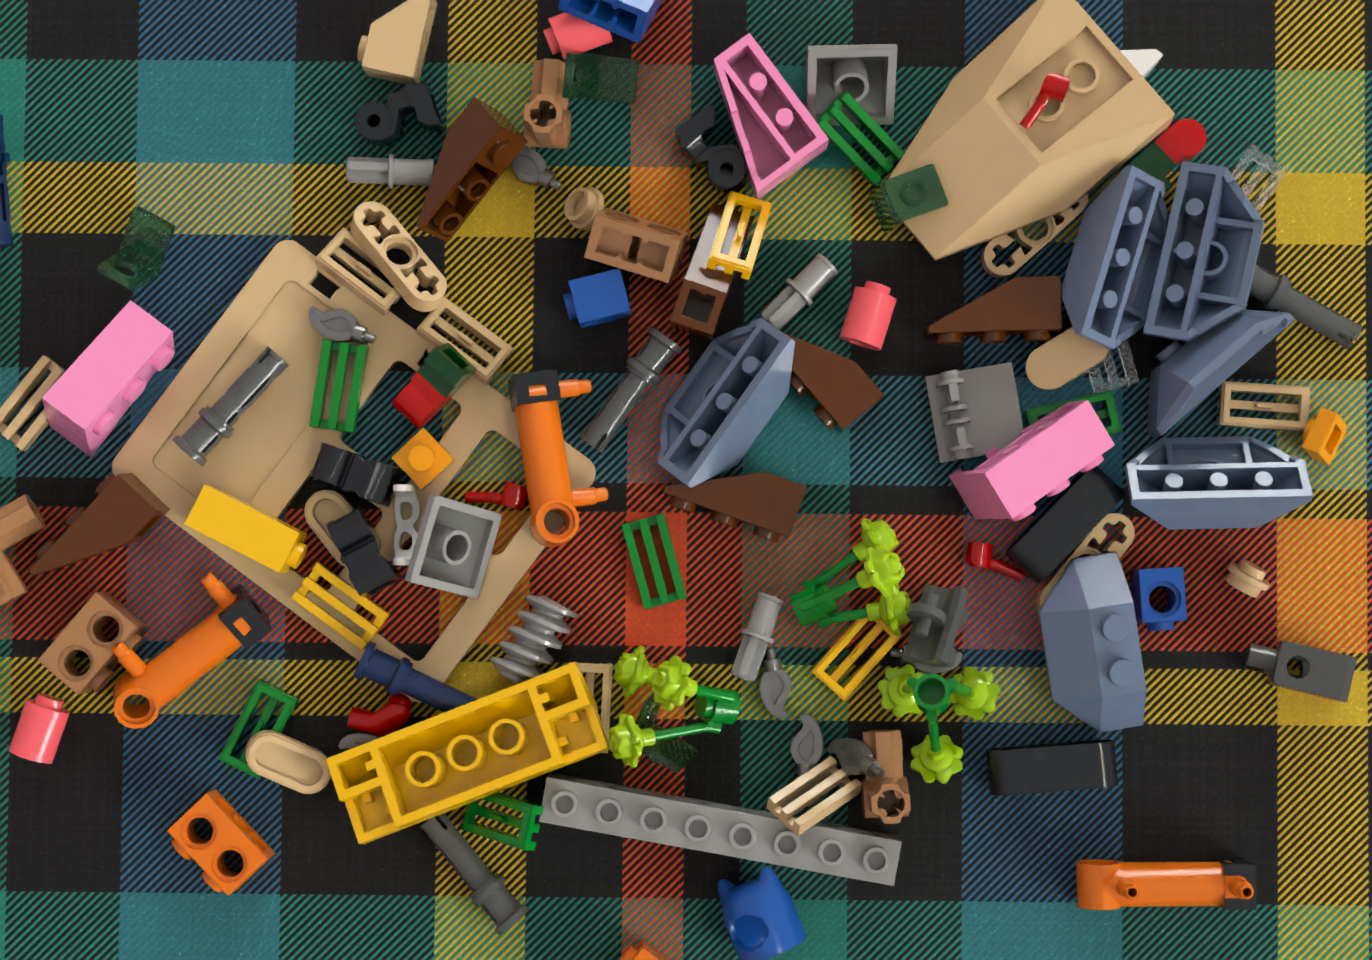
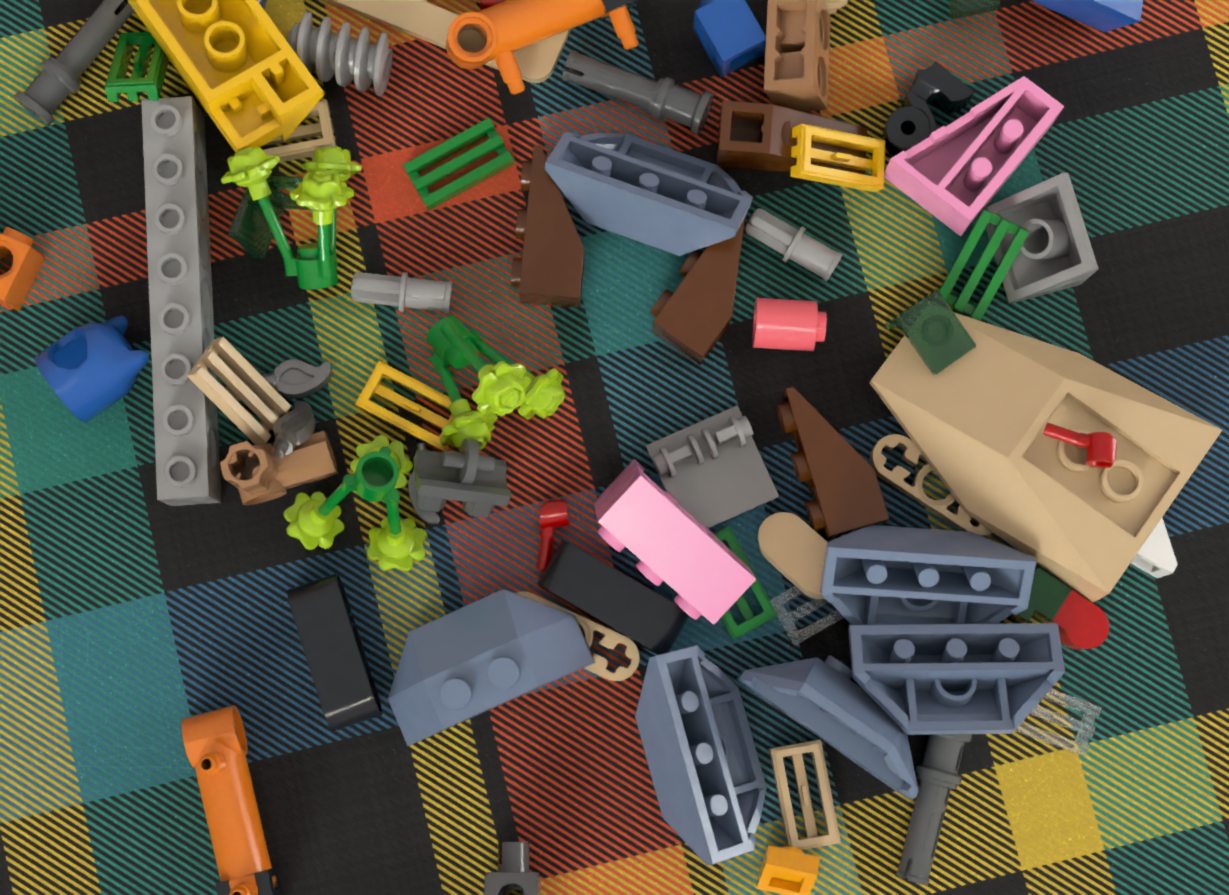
camera: 70 degrees right, 5 degrees down
flat silver piece [759,648,792,719] -> none
blue brick [1130,567,1187,631] -> none
tan plate [1226,559,1270,598] -> none

